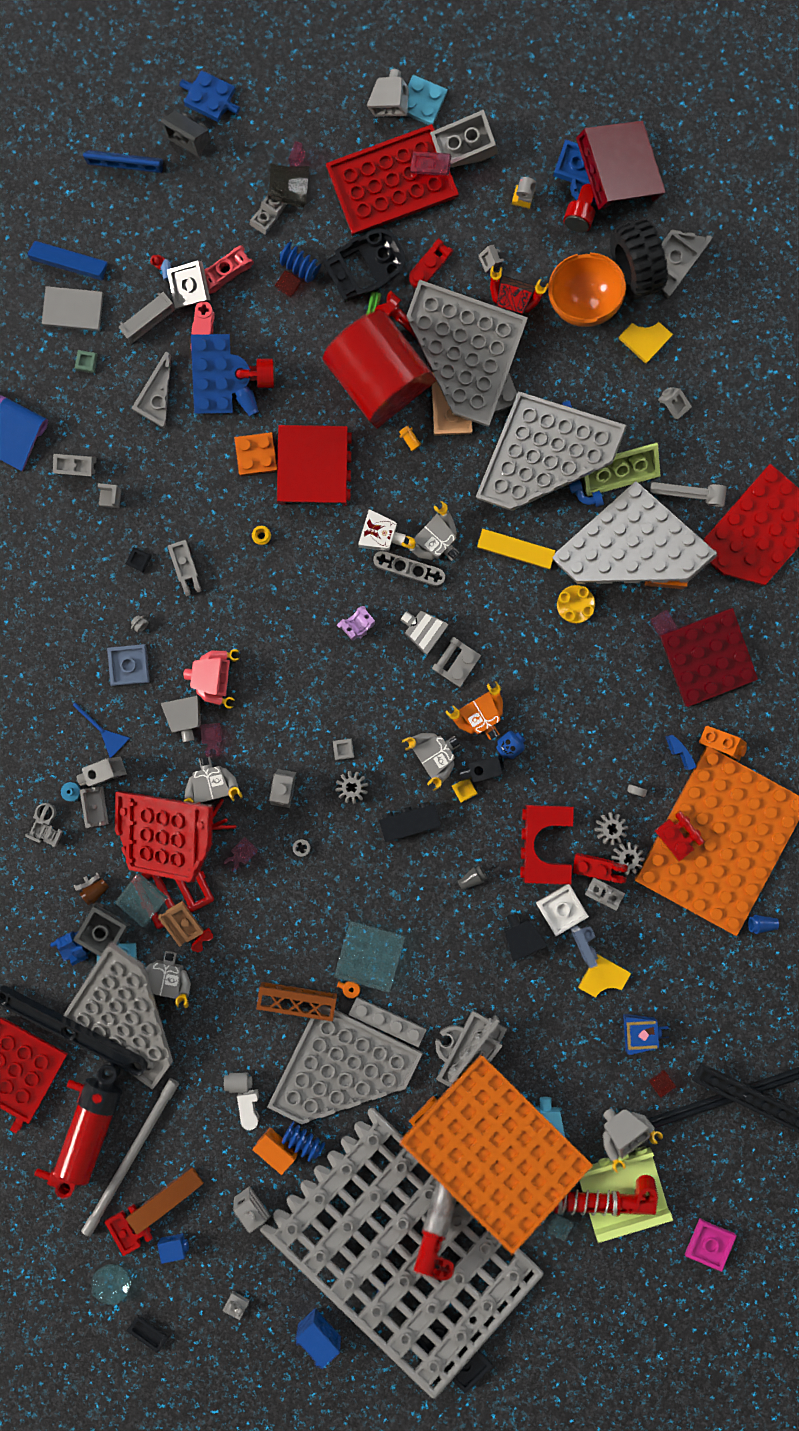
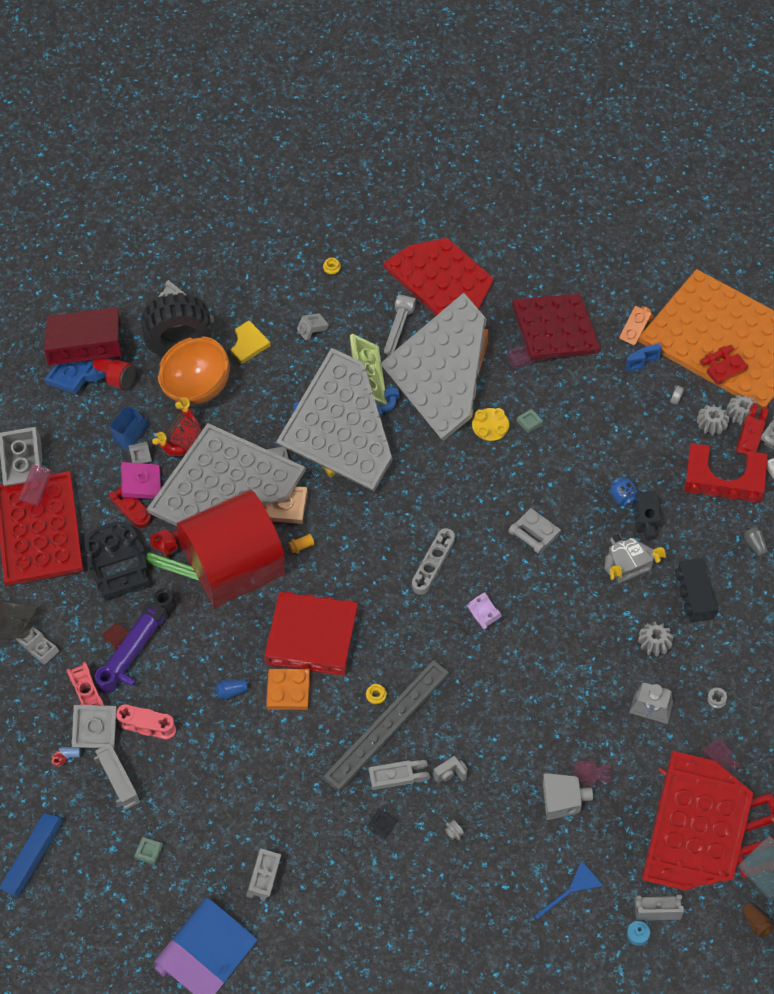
camera: 80 degrees left, 30 degrees down
light grey piece [25,803,64,847] -> none
light grey tile [42,286,104,331] -> none
light grey piece [74,873,100,891] -> none
light grey torso [77,756,127,786] -> none
light grey panel [98,483,121,508] -> none
sand blue tile [107,644,150,686] -> none
light grey wing [132,352,171,428] -> none
coral torso [184,649,240,709] -> none
light grey torso [184,757,242,803] -> none
blue plate [191,334,276,413] -> none
blue piece [279,242,322,283] -> none
light grey tile [333,739,354,760] -> none
white torso [358,510,406,551] -> none
torso [400,611,449,655] -> none
light grey torso [401,501,459,561] -> none
orange torso [446,681,503,740] -> none
yellow tile [452,779,477,803] -> none
yellow tile [477,529,555,570] -> none
light grey leg [512,177,536,209] -> none
none -> dark purple piece [95,588,175,693]
none -> blue piece [110,406,150,450]
none -> dark pink plate [121,462,161,499]
none -> yellow plate [323,258,341,274]
none -> dark grey plate [323,660,449,793]
none -> light grey bracket [433,756,467,783]
none -> sand green tile [517,409,543,433]

